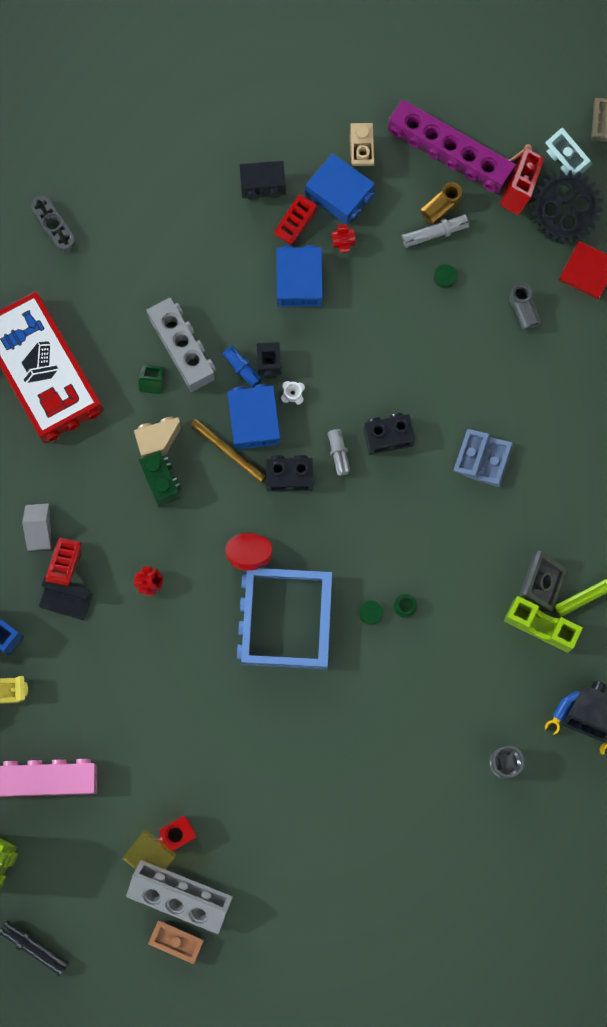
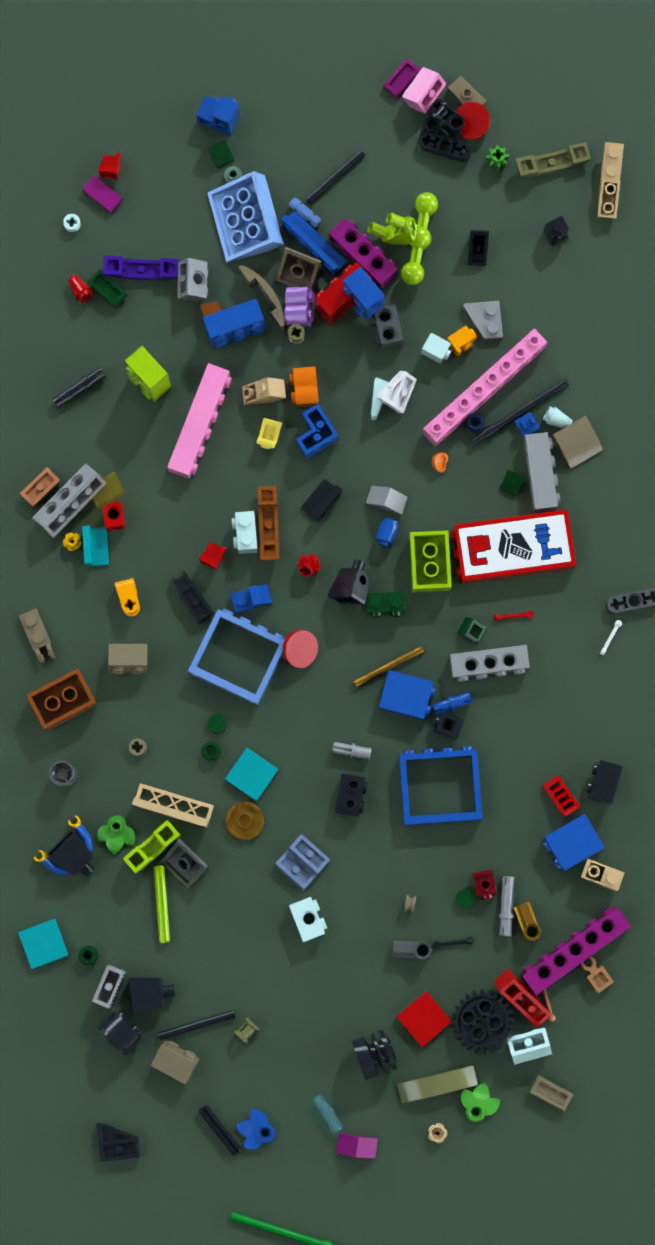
camera: 115 degrees right, 5 degrees up
red slope [45,538,81,586] -> none
tan slope [134,417,181,458] -> none
black brick [266,455,313,491] -> none
blue brick [276,245,322,307] -> none
white plate [281,381,305,405] -> none
red gear [331,224,356,253] -> none
none -> dark tan hinge [19,608,56,664]
none -> dark orange brick [26,668,98,732]
none -> yellow plate [63,532,82,551]
none -> teal panel [82,525,109,567]
none -> bright green plate [97,815,136,854]
none -> dark tan brick [108,644,148,675]
none -> light orange piece [115,578,140,617]
none -> dark tan bush [129,738,147,756]
none -> tan fence [132,783,214,828]
none -> black hinge [171,571,214,624]
none -> red panel [199,542,227,571]
none -> teal tile [225,748,279,801]
none -> pearl gold tile [225,801,264,840]
none -> blue slope [230,585,272,613]
none -> light aqua brick [232,511,258,554]
none -> dark orange slope [257,486,279,561]
none -> light aqua brick [289,897,327,942]
none -> black torso [328,559,371,604]
none -> blue brick [375,518,399,548]
none -> blue window [399,746,483,826]
none -> dark tan bush [404,895,416,913]
none -> lime brick [409,530,452,593]
none -> black hinge [433,937,473,949]
none -> dark red brick [472,870,497,900]
none -> red hinge [493,610,533,621]
none -> medium nougat plate [581,956,614,993]
none -> white hinge [600,620,622,656]

